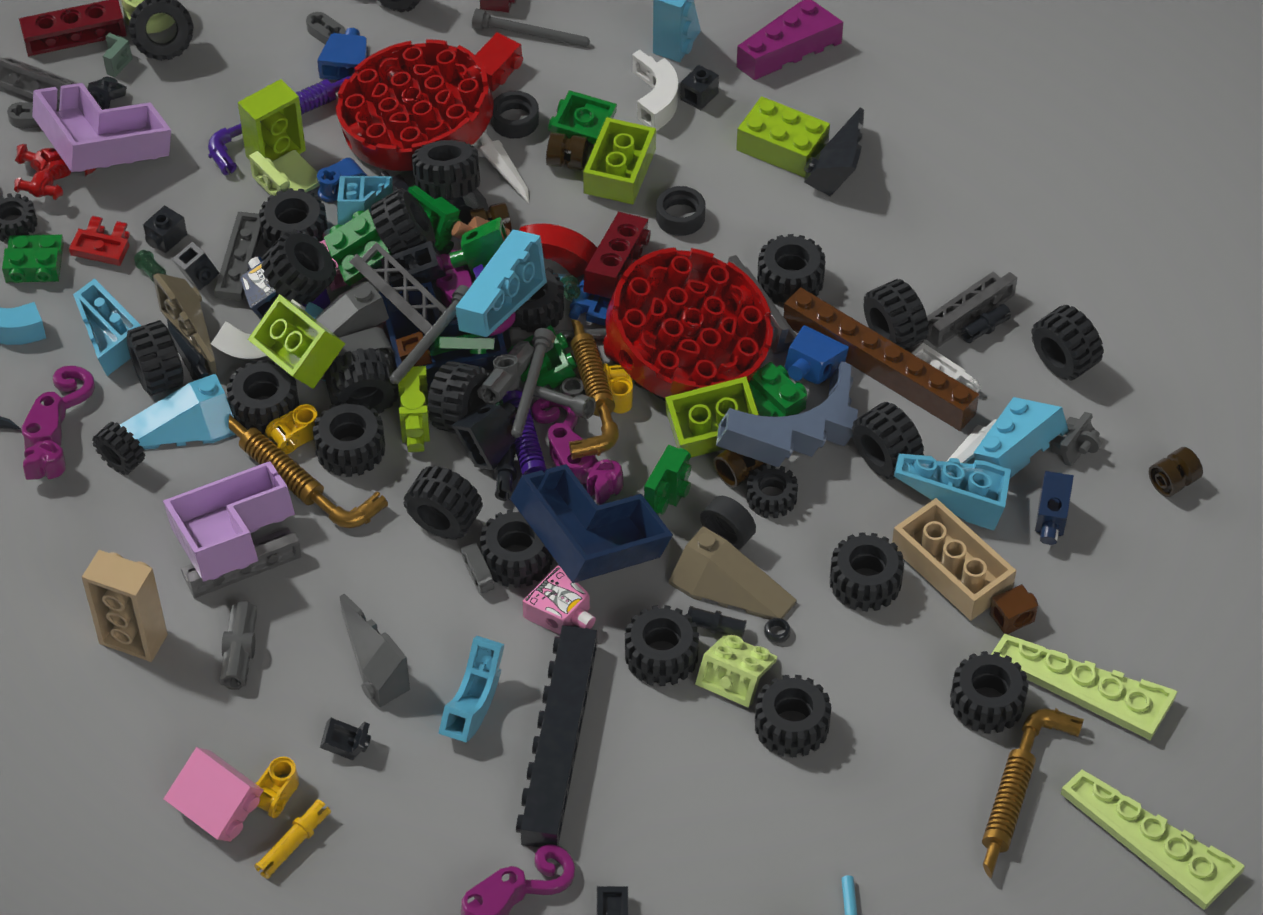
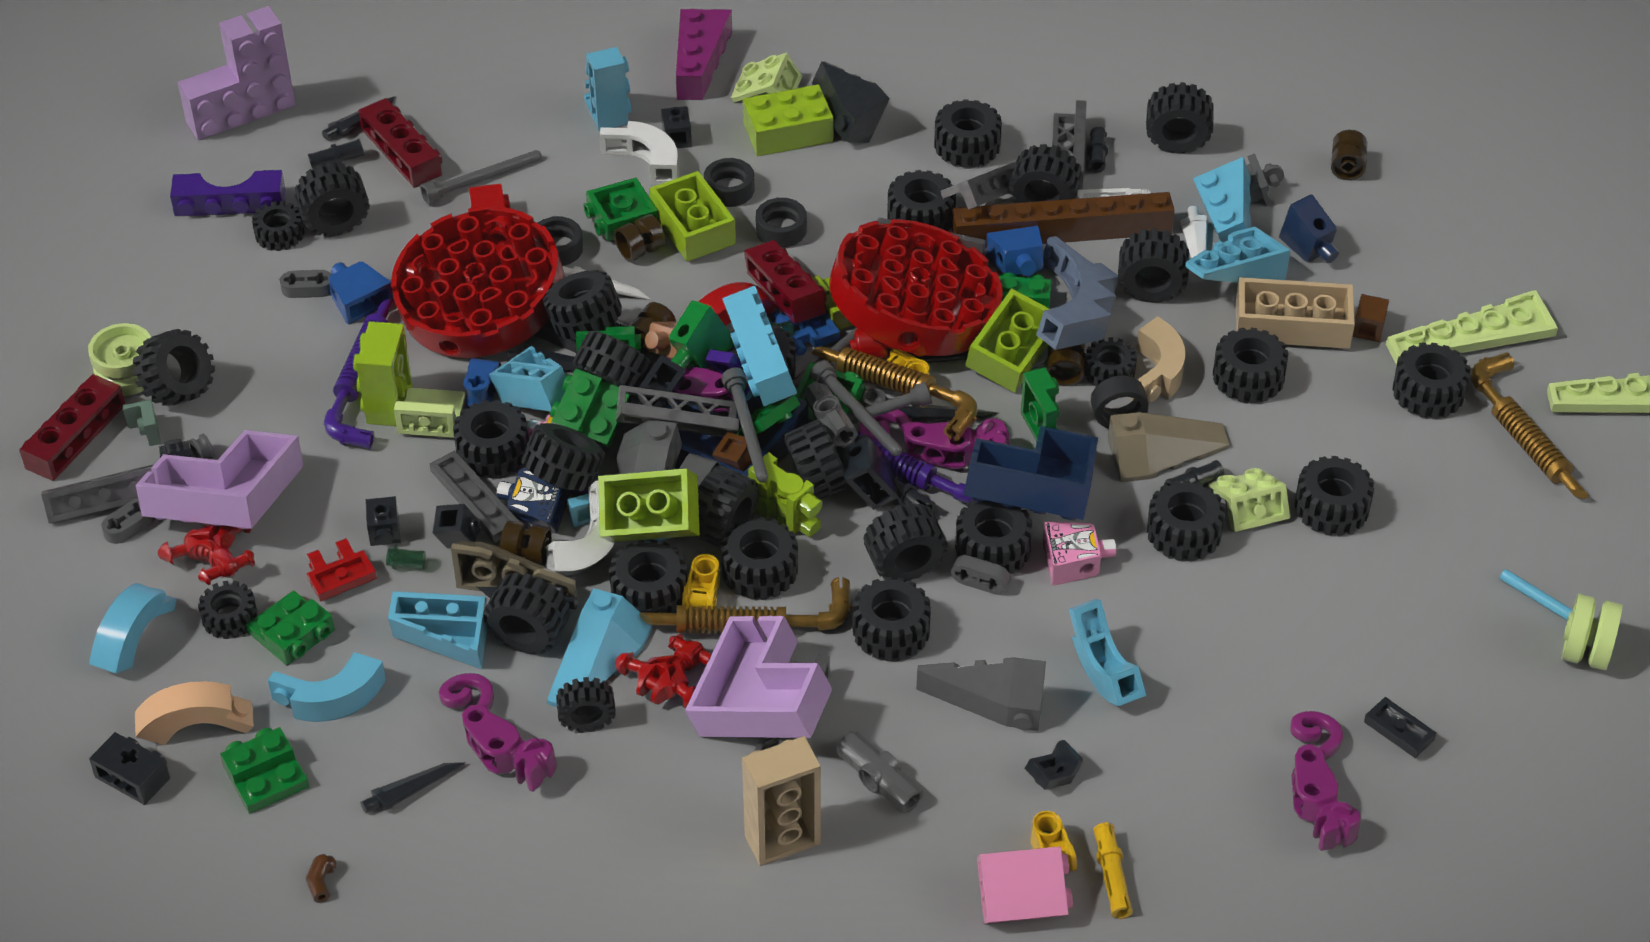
camera: 45 degrees left, 5 degrees down
black brick [516,625,597,848] -> none
black piece [764,618,791,643] -> none
none -> dark grey bush [189,433,215,459]
none -> dark brown wheel [500,520,552,566]
none -> red piece [615,634,712,708]
none -> black tyre [704,158,755,207]
none -> yellowish green bracket [731,52,803,102]
none -> black tyre [852,577,931,661]
none -> black bar [899,404,997,422]
none -> black tyre [934,99,1002,167]
none -> flat silver fence [940,161,1016,210]
none -> tan arch [1132,316,1185,402]

